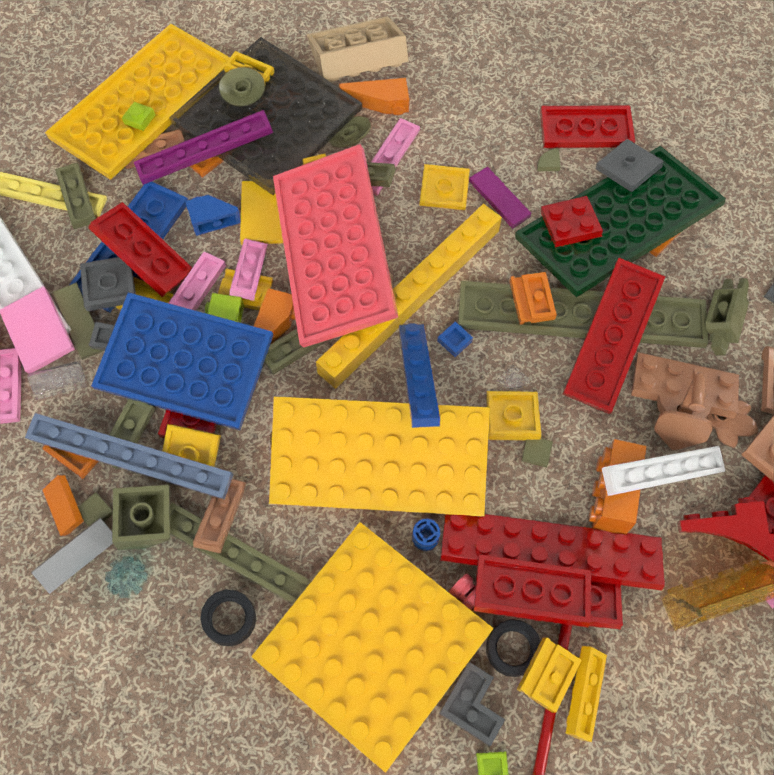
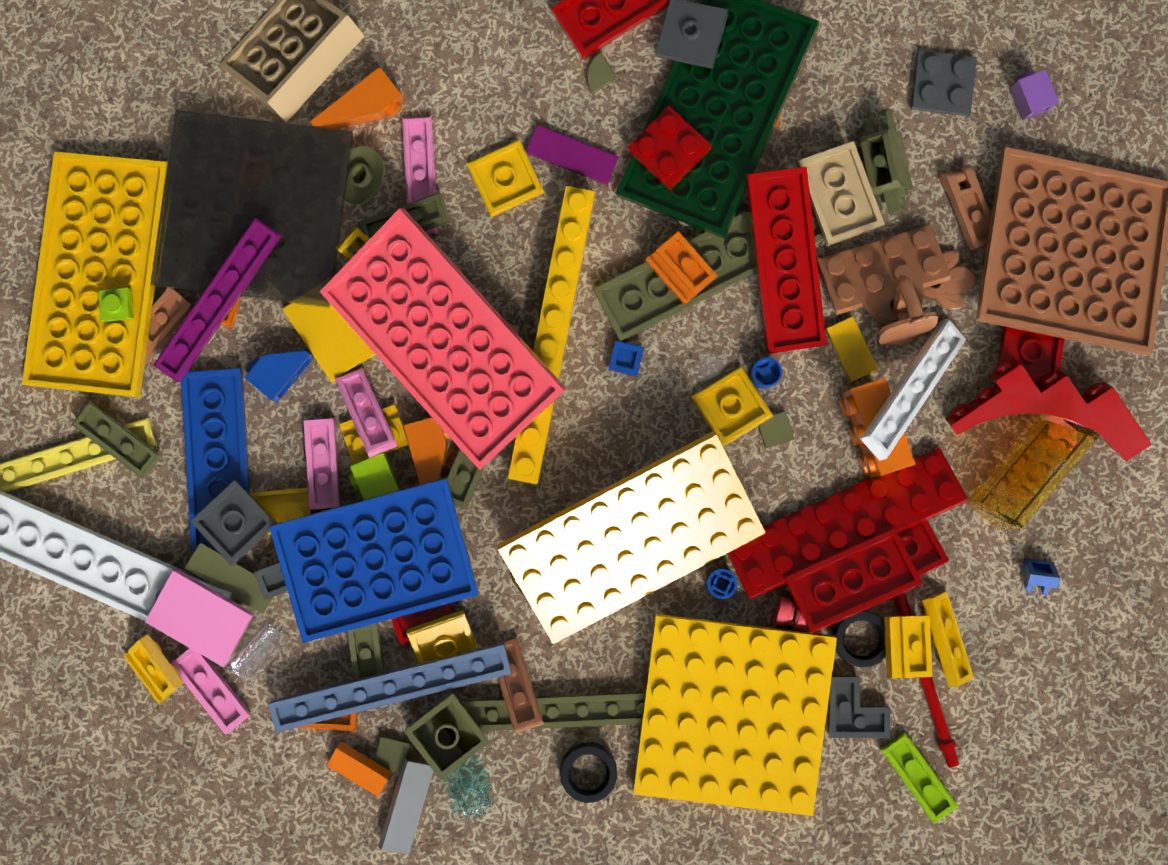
camera: 30 degrees left, 20 degrees up
red plate [88,202,192,298] -> none
olive dish [219,67,265,106] -> none
yellow tile [224,51,274,83] -> none
blue plate [399,323,440,428] -> none
none -> blue wheel [750,357,782,389]
none -> tan plate [796,141,885,246]
none -> yellow tile [825,316,879,383]
none -> blue tile [1022,558,1060,595]

